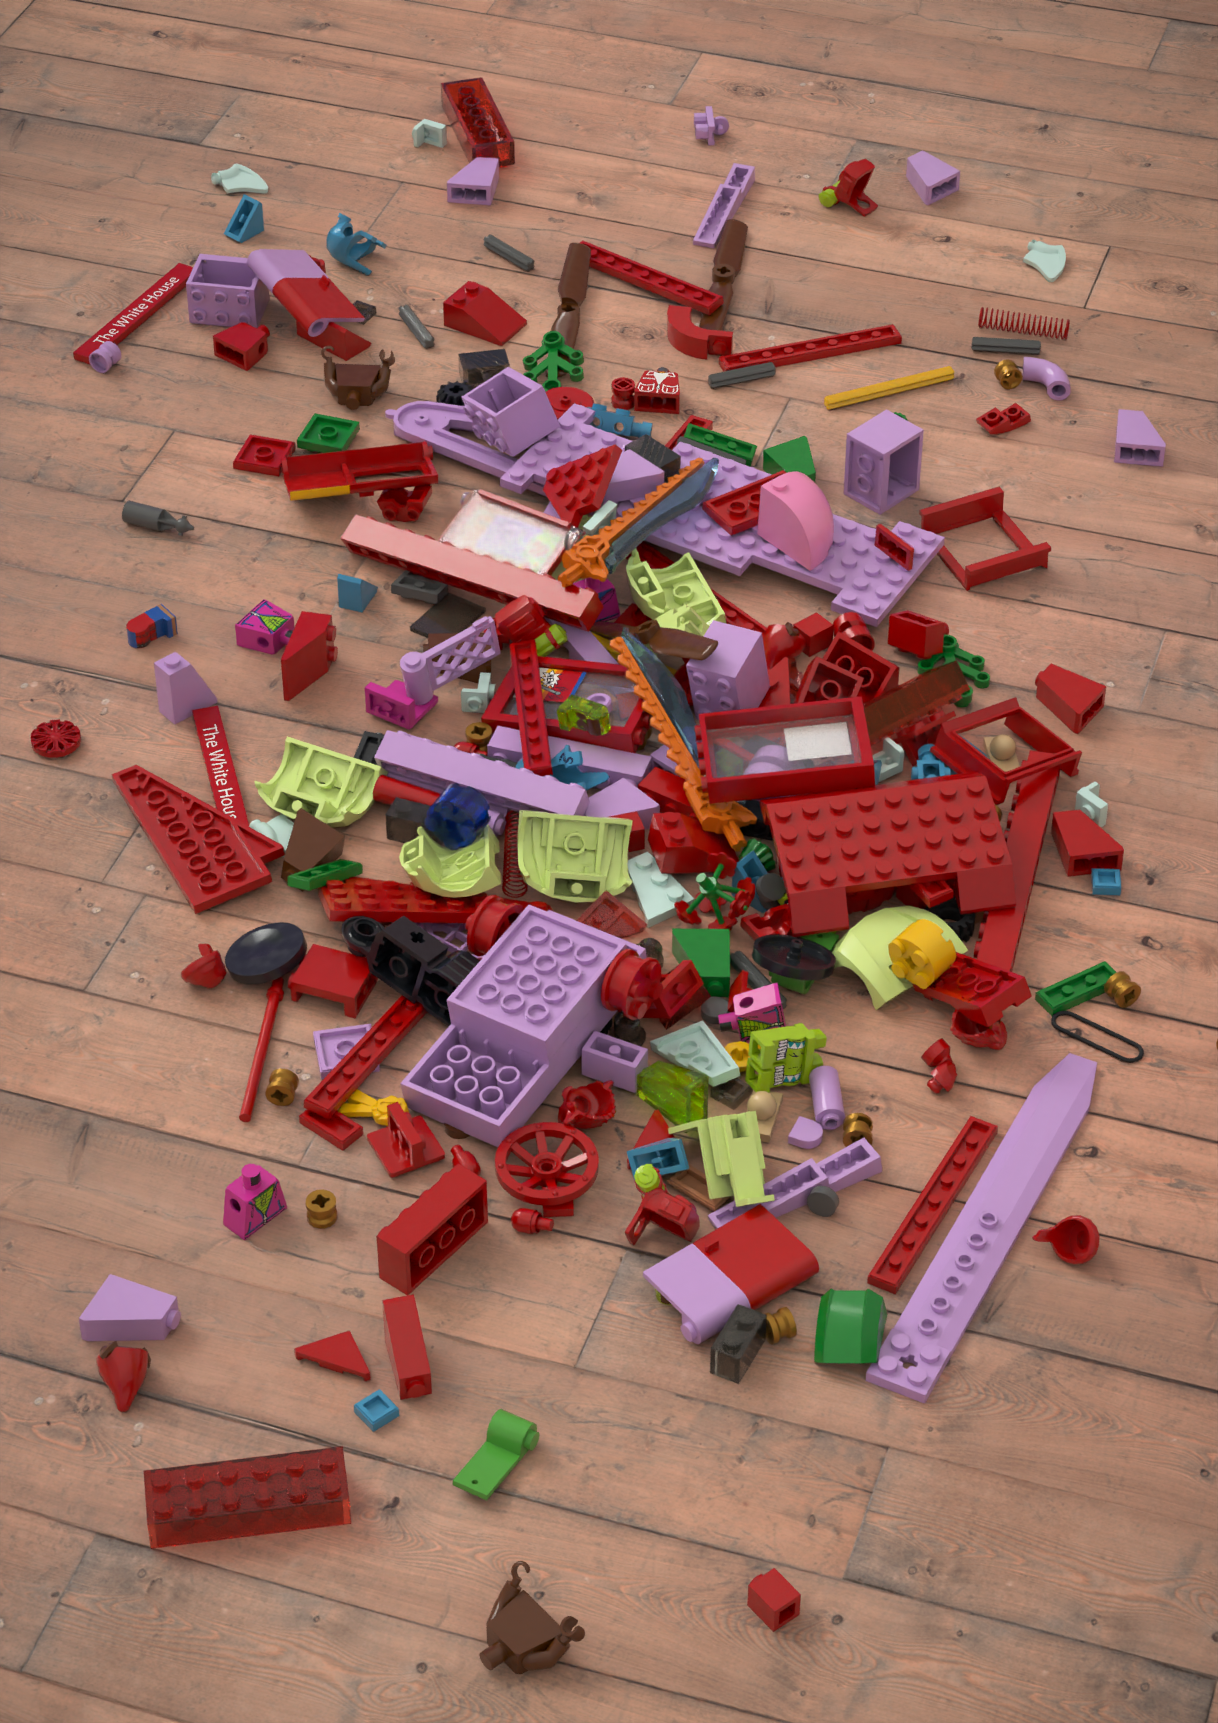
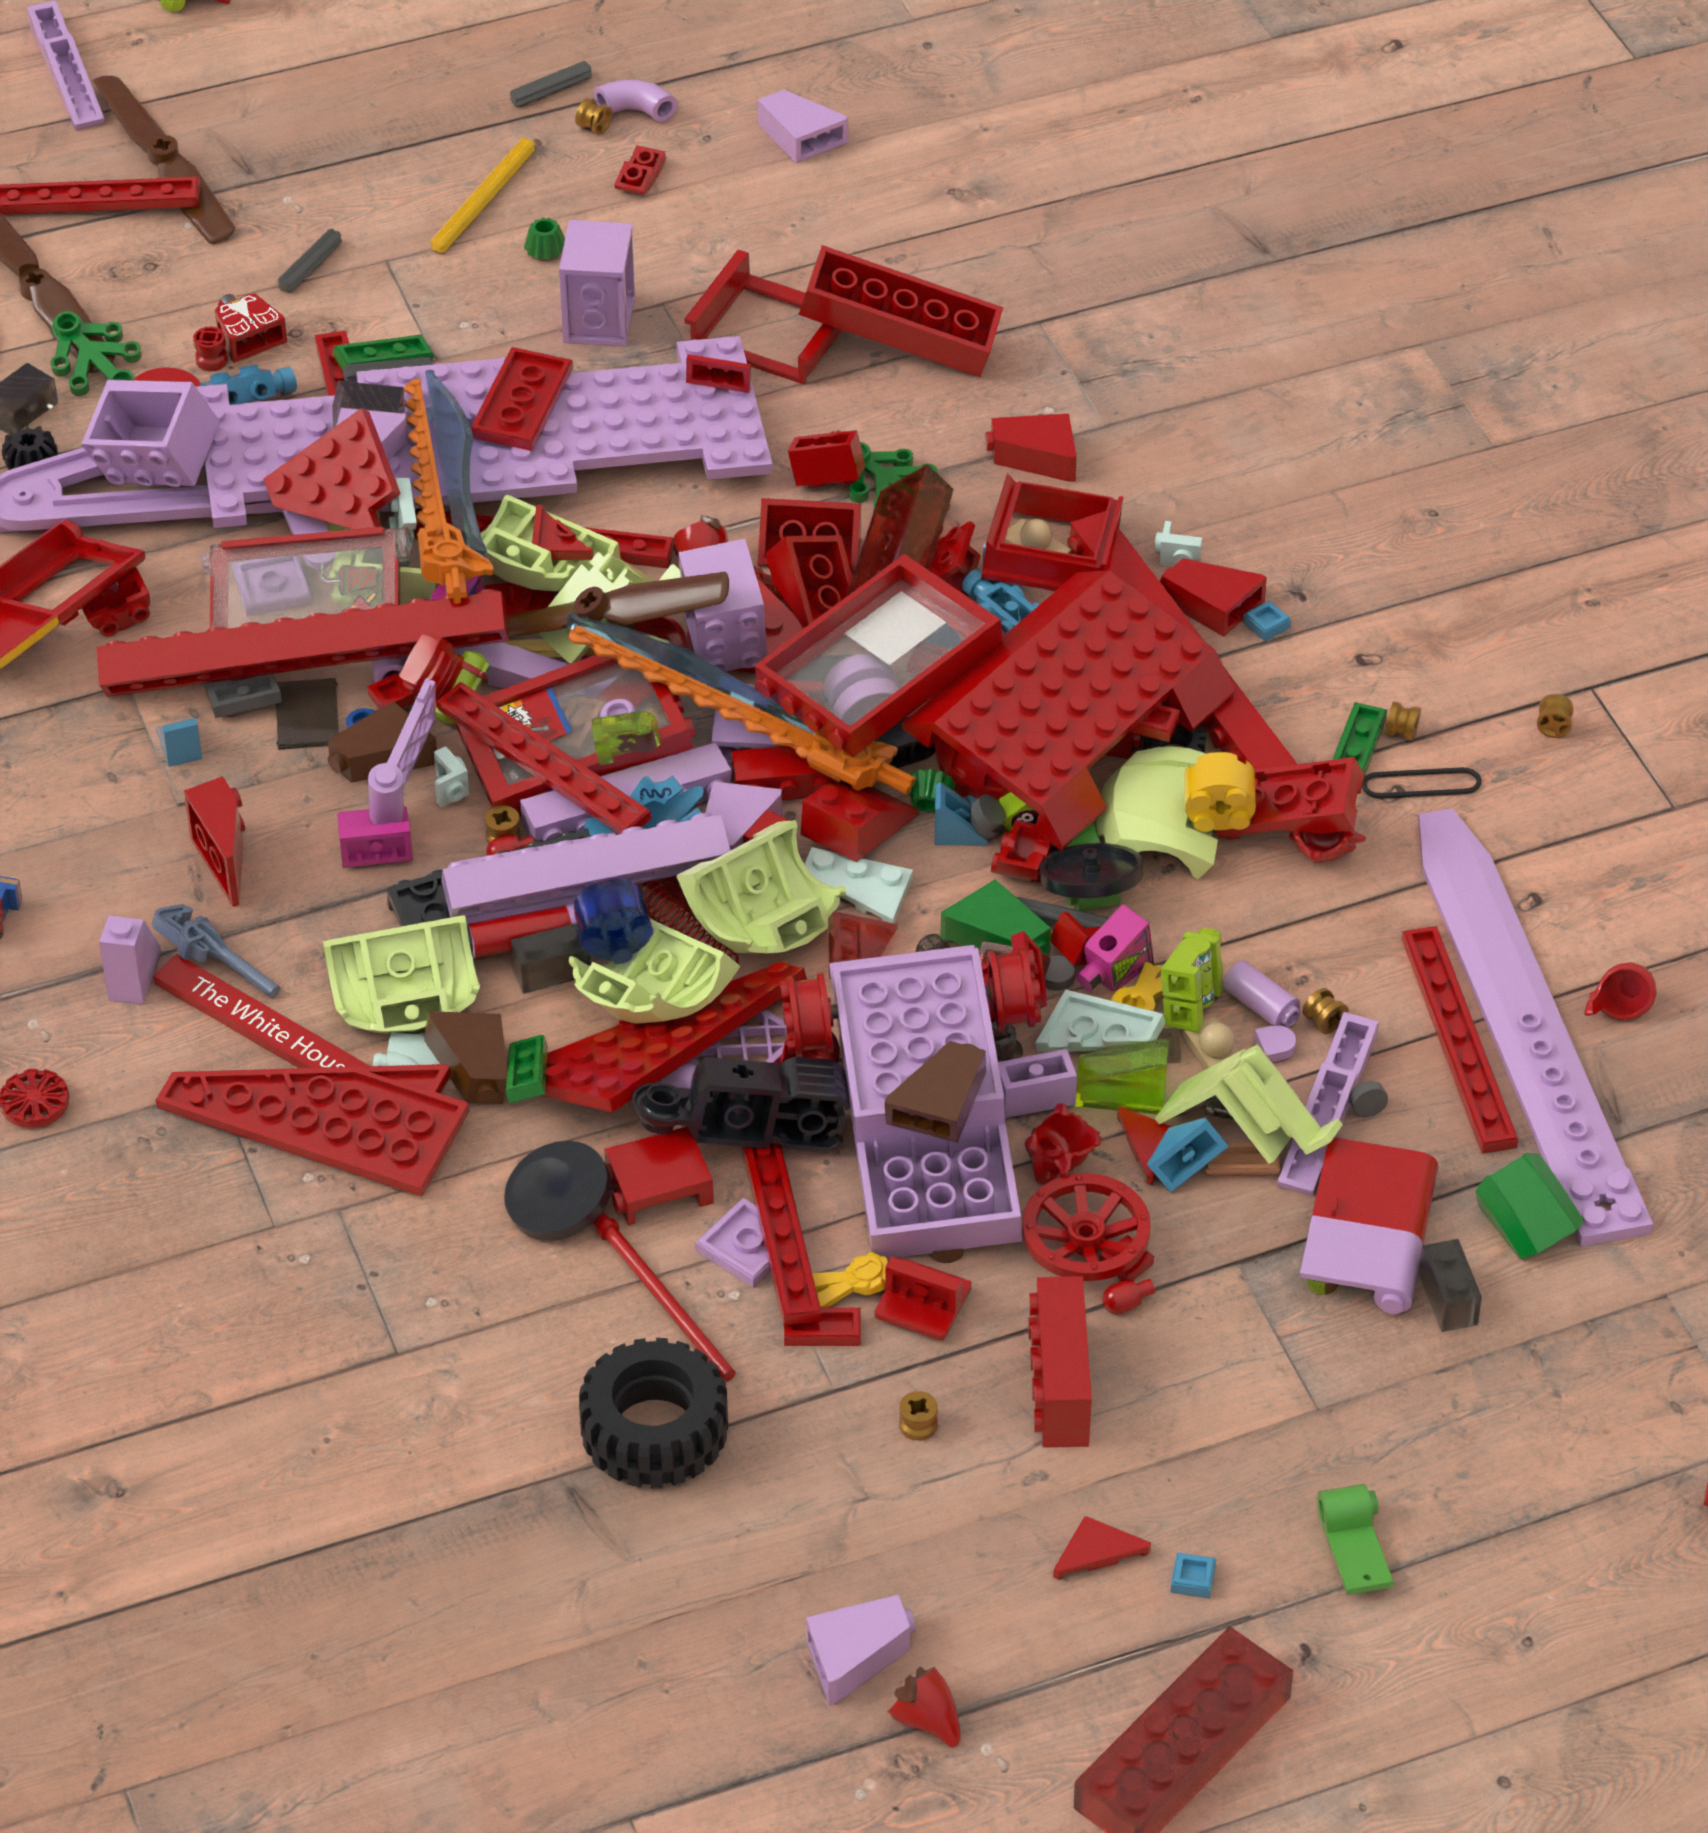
camera: 40 degrees left, 5 degrees up
red hat [181,943,227,989] -> none
dark pink torso [223,1164,287,1240] -> none
dark pink torso [235,599,295,655] -> none
pearl gold wheel [265,1068,299,1106] -> none
red slope [382,1294,432,1400] -> none
red cylinder [450,1145,481,1176] -> none
reddish brown torso [479,1561,585,1675] -> none
red piece [625,1164,700,1246] -> none
red arch [667,305,733,360] -> none
red plant [674,852,755,930] -> none
red tile [719,324,902,372] -> none
bright pink brick [757,472,834,571] -> none
pearl gold wheel [760,1307,797,1345] -> none
green slope [763,436,816,482] -> none
red brick [793,612,834,657] -> none
red wheel [833,612,875,651] -> none
red arm [921,1038,958,1094] -> none
red piece [978,307,1070,340] -> none
none -> sand blue piece [152,904,280,998]
none -> red tile [532,504,594,560]
none -> black tyre [579,1337,728,1488]
none -> red brick [798,245,1003,377]
none -> reddish brown slope [884,1041,987,1143]

